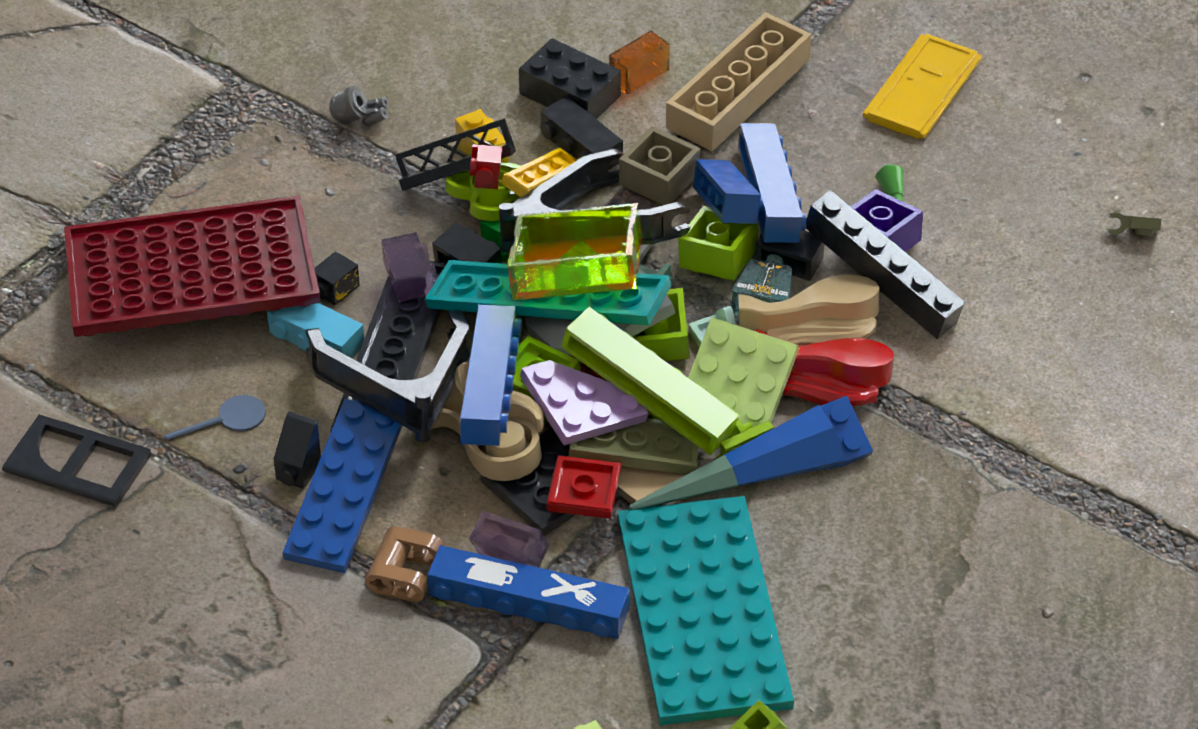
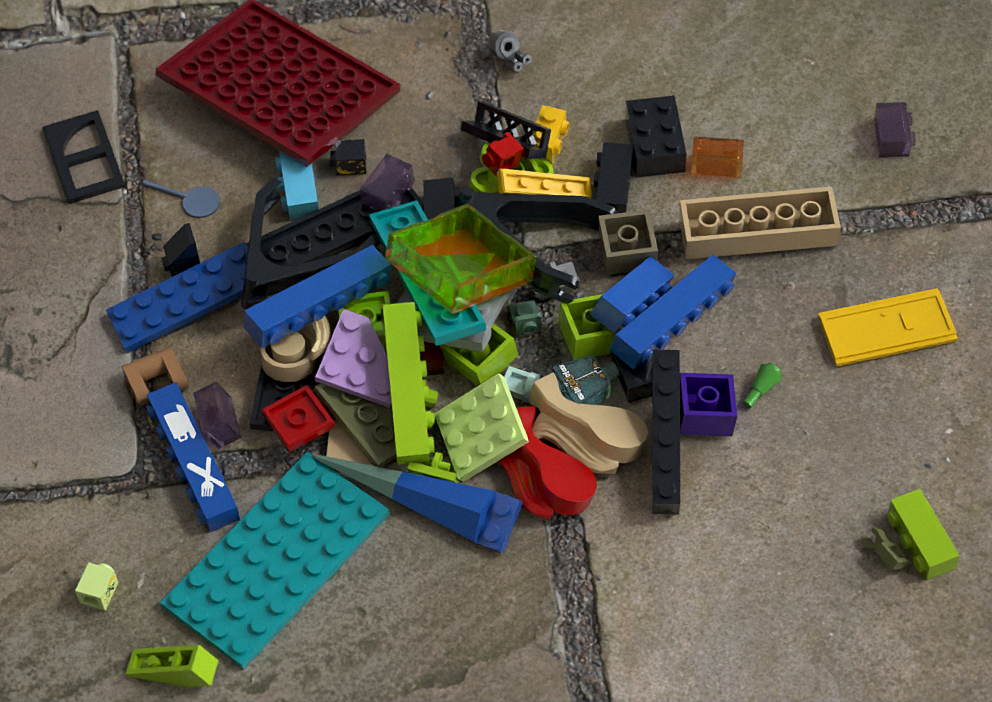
camera: 50 degrees right, 10 degrees up
none -> lime brick [887,489,960,580]

